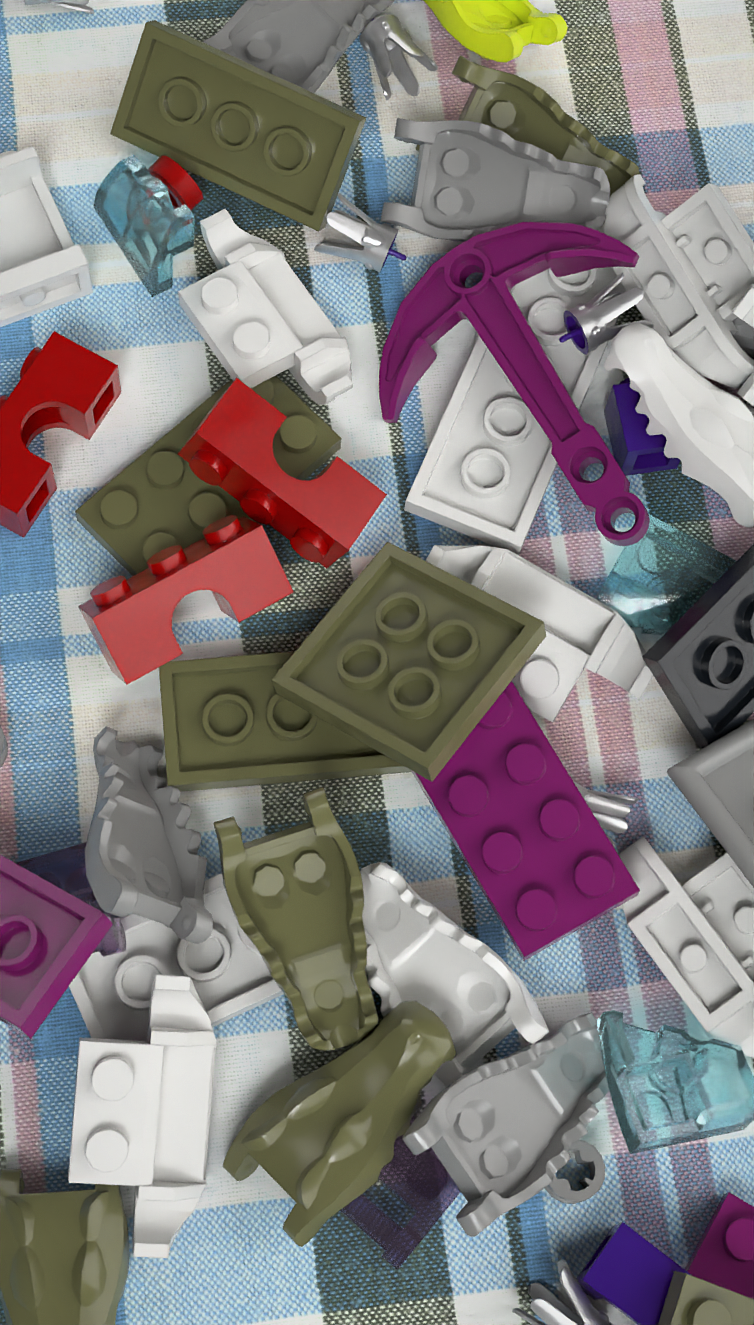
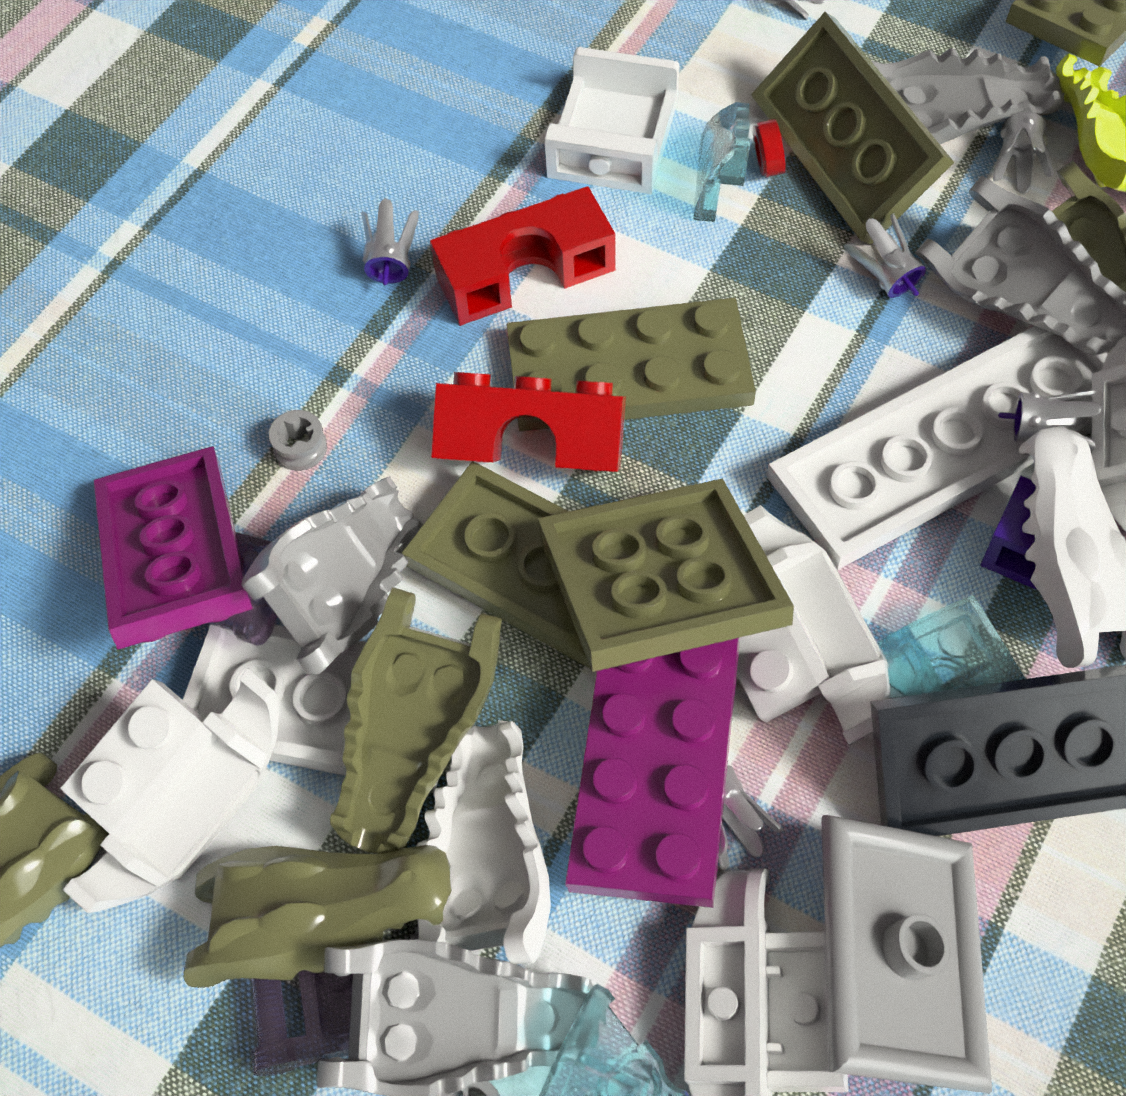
camera: 50 degrees right, 10 degrees down
white plate [178,209,353,405] -> none
red arch [178,378,387,569] -> none
magenta piece [379,222,650,546] -> none

